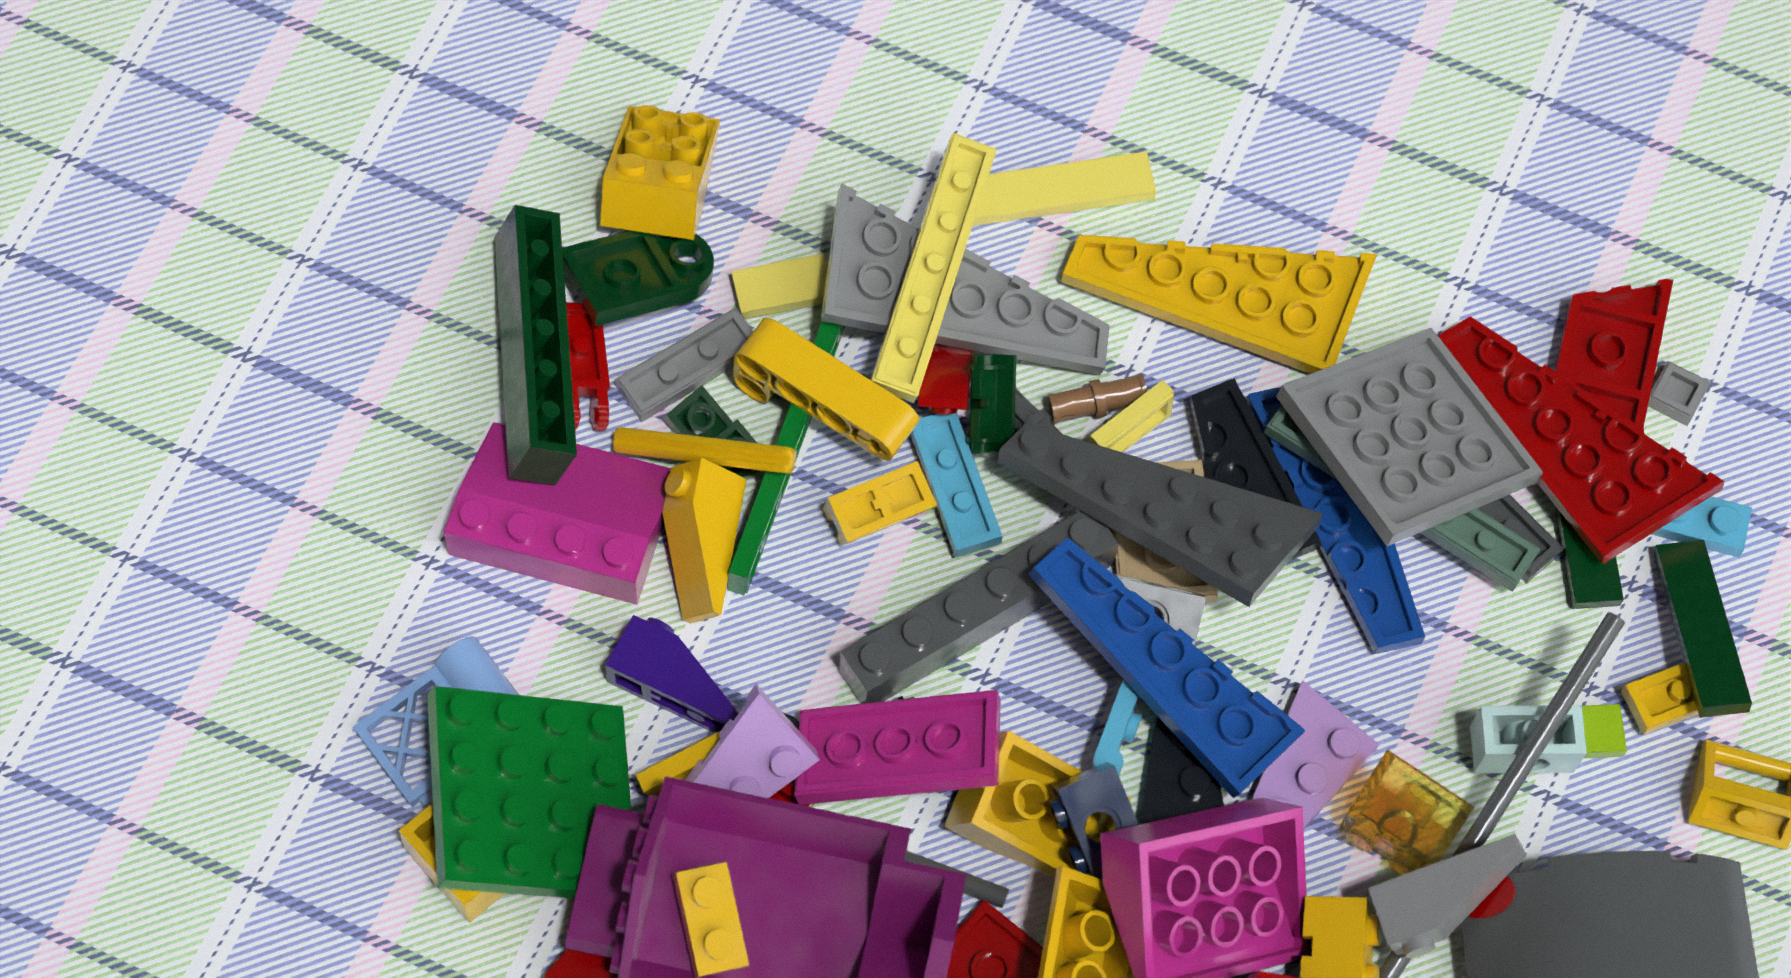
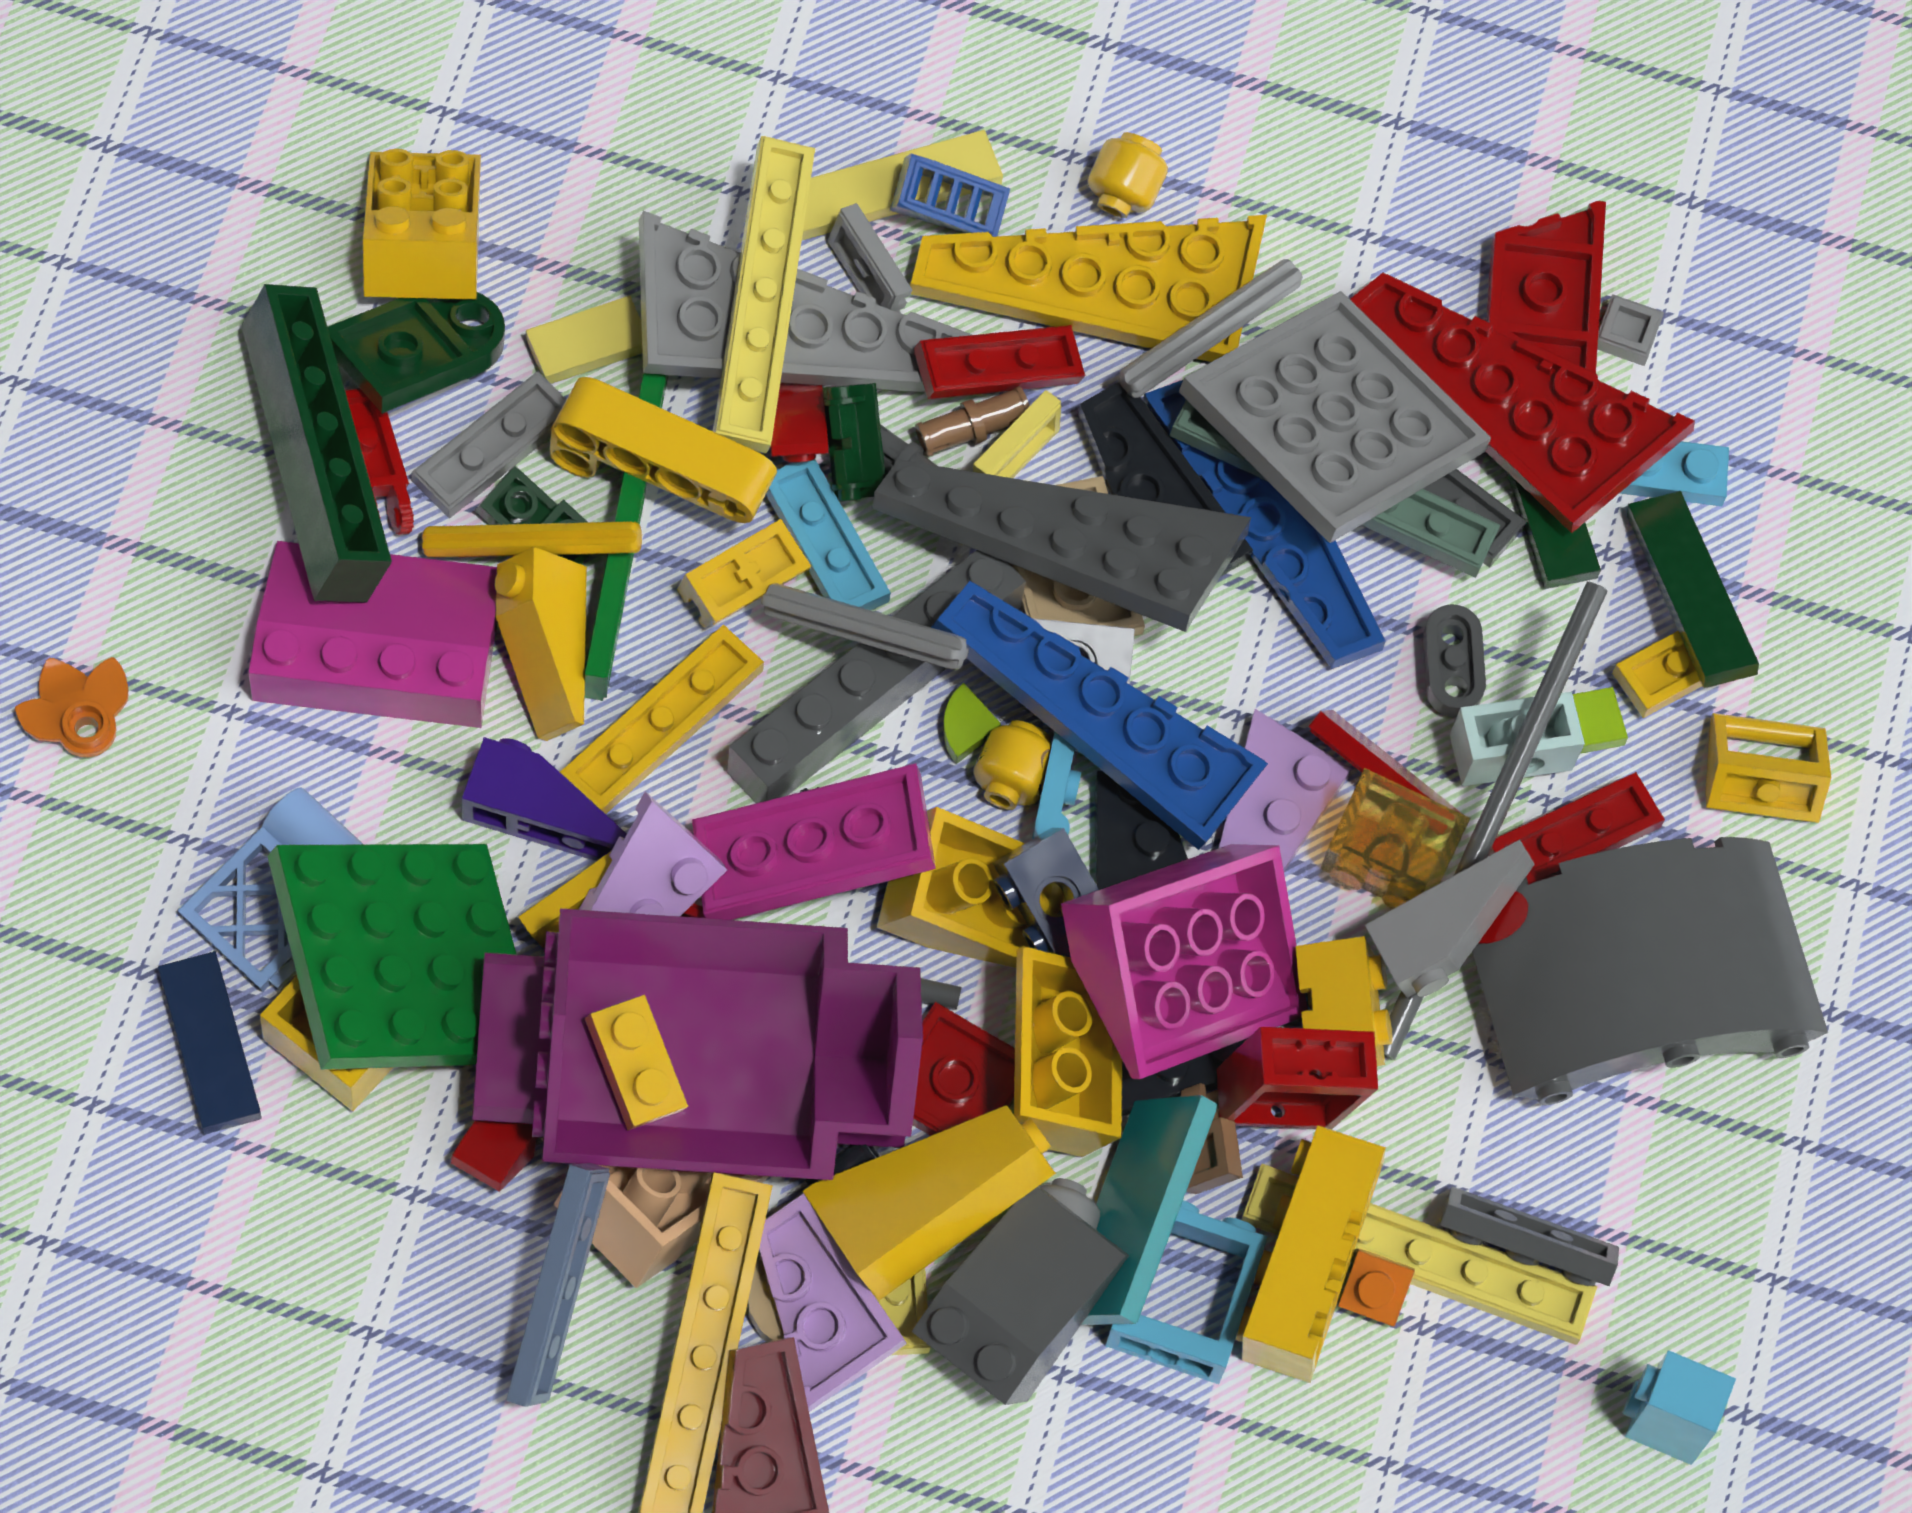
camera: 15 degrees left, 0 degrees up
none -> orange plate [15,657,129,757]
none -> dark blue tile [158,951,262,1135]
none -> yellow plate [560,624,764,814]
none -> light grey axle [761,583,969,670]
none -> light grey tile [828,203,912,314]
none -> blue slope [890,153,1010,237]
none -> red tile [914,325,1086,399]
none -> lime tile [943,683,1001,764]
none -> yellow head [973,720,1052,810]
none -> yellow head [1087,132,1168,218]
none -> light grey axle [1118,259,1303,398]
none -> red tile [1308,710,1465,834]
none -> dark grey plate [1423,604,1486,717]
none -> red plate [1488,772,1665,884]

